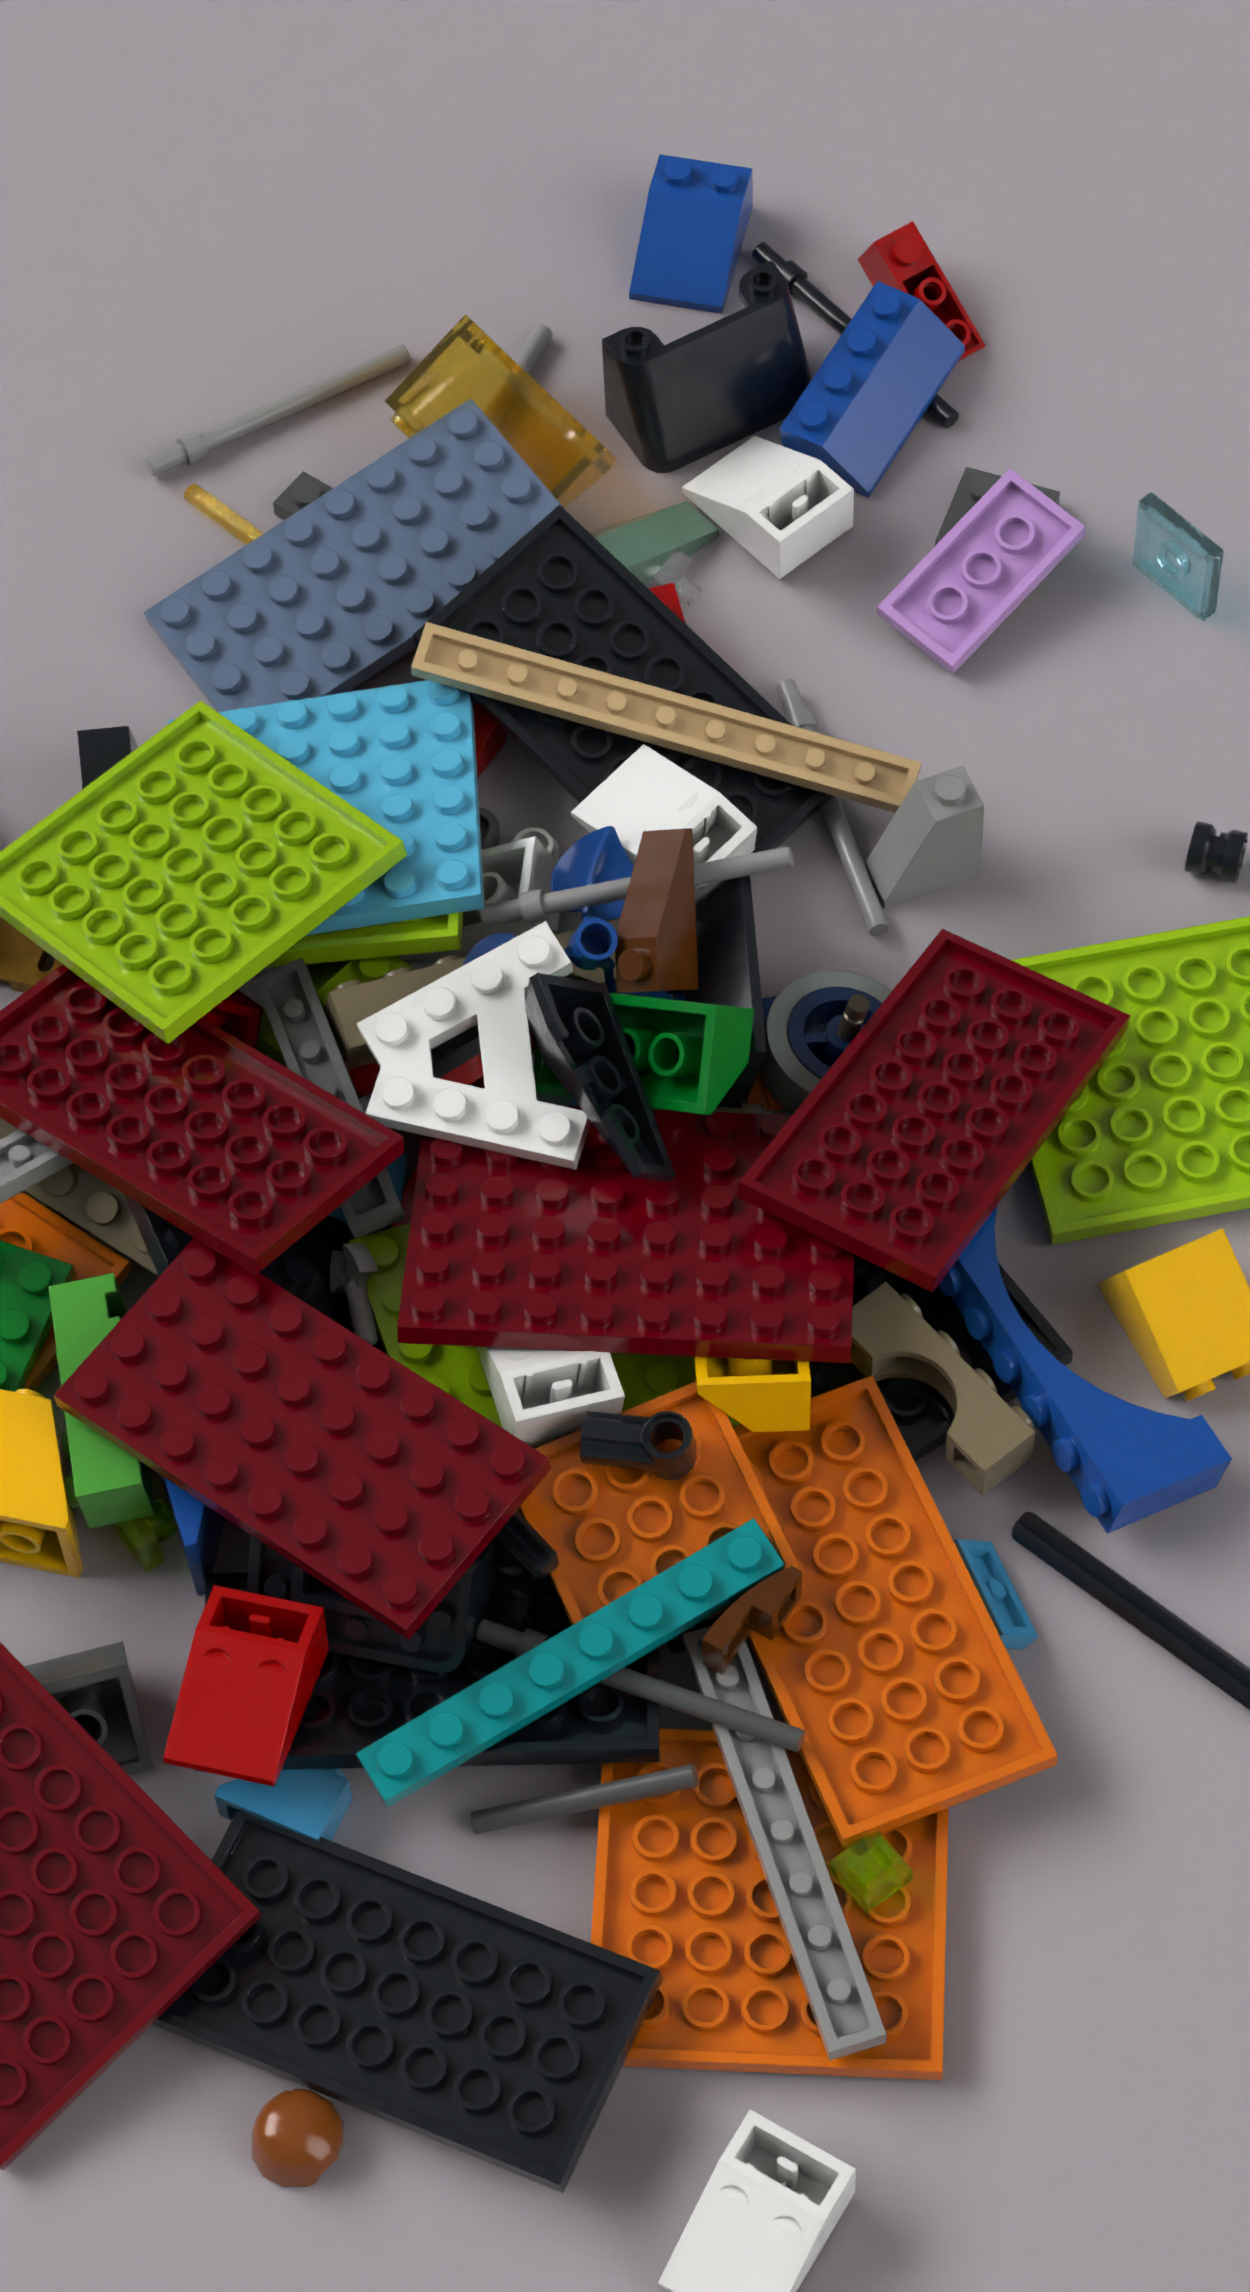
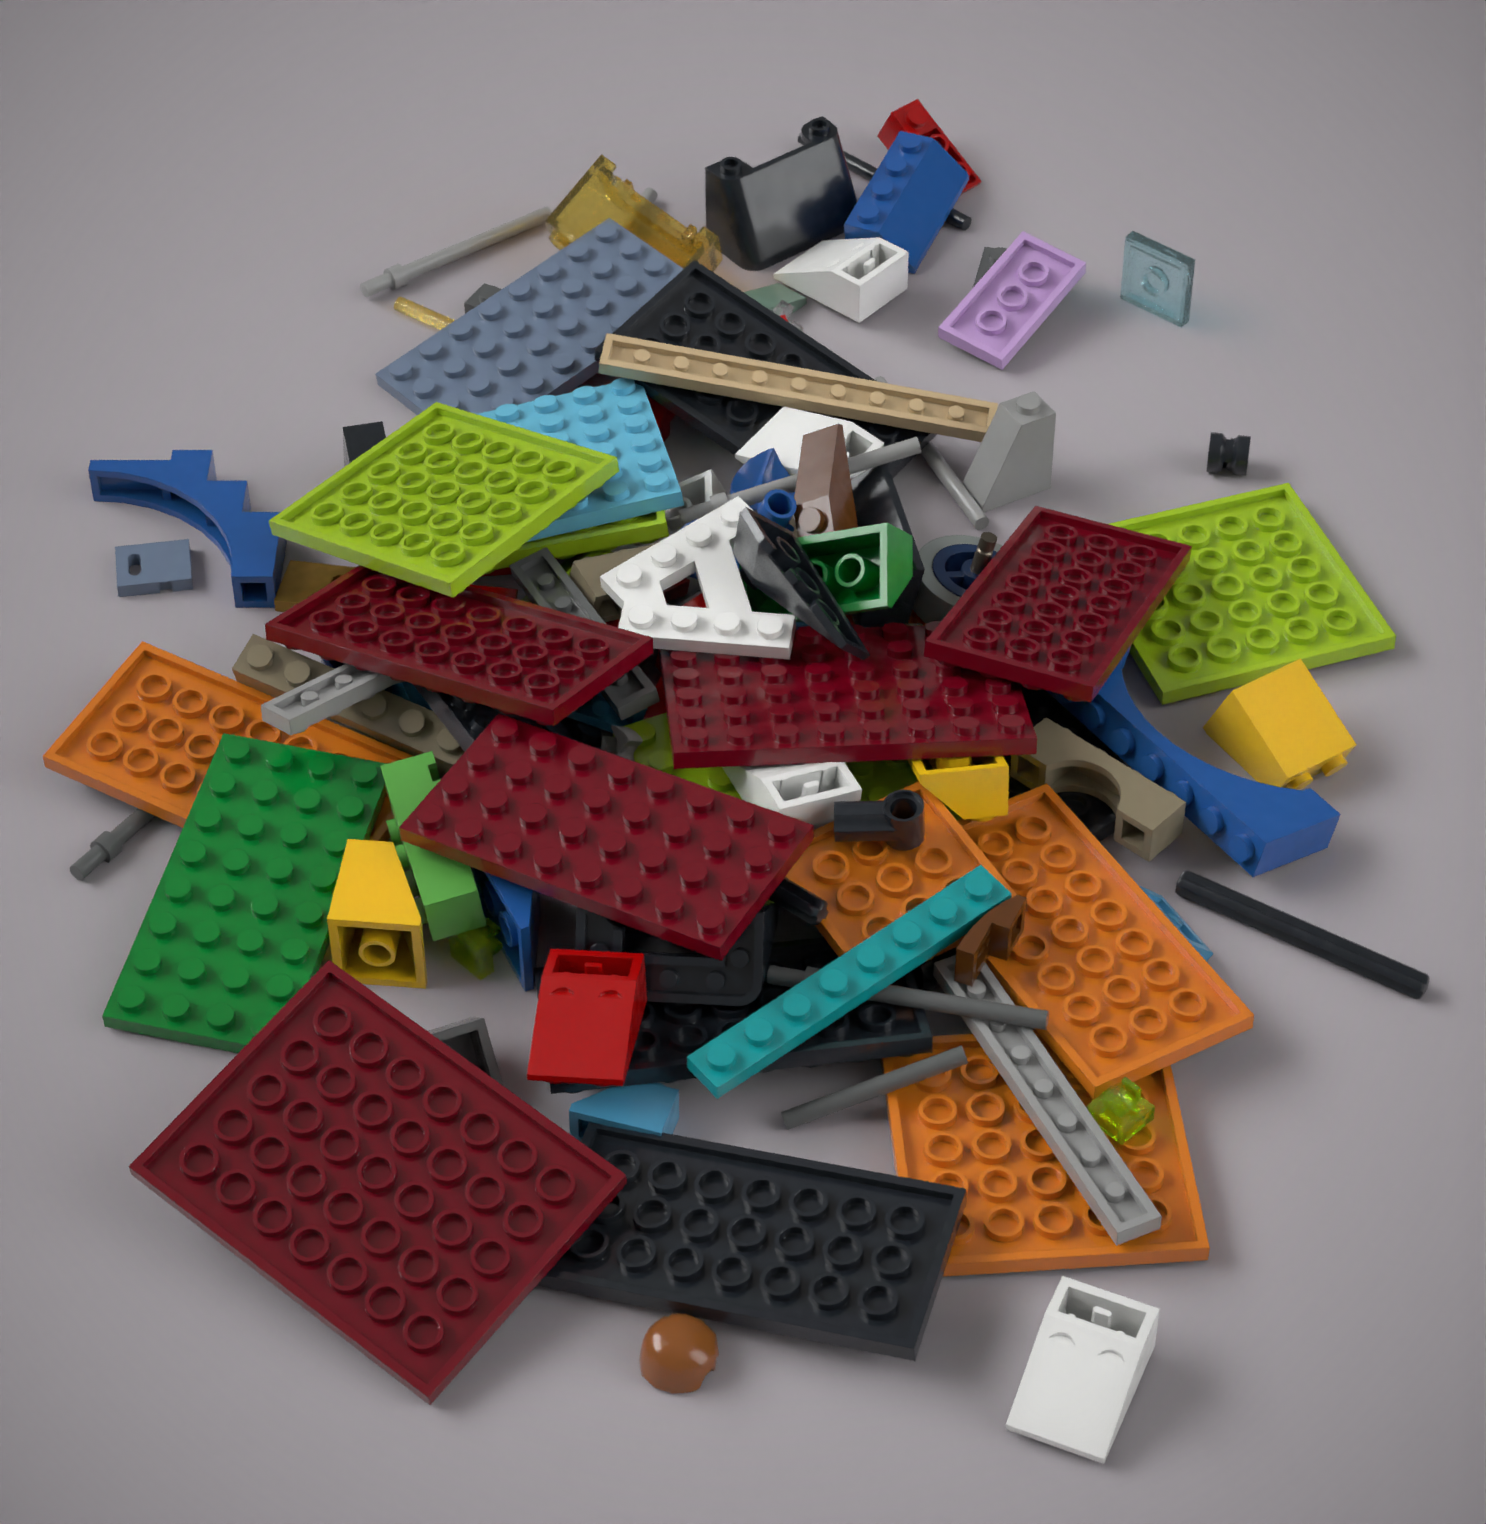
camera: 10 degrees left, 15 degrees down
blue slope [629,154,753,314] -> none

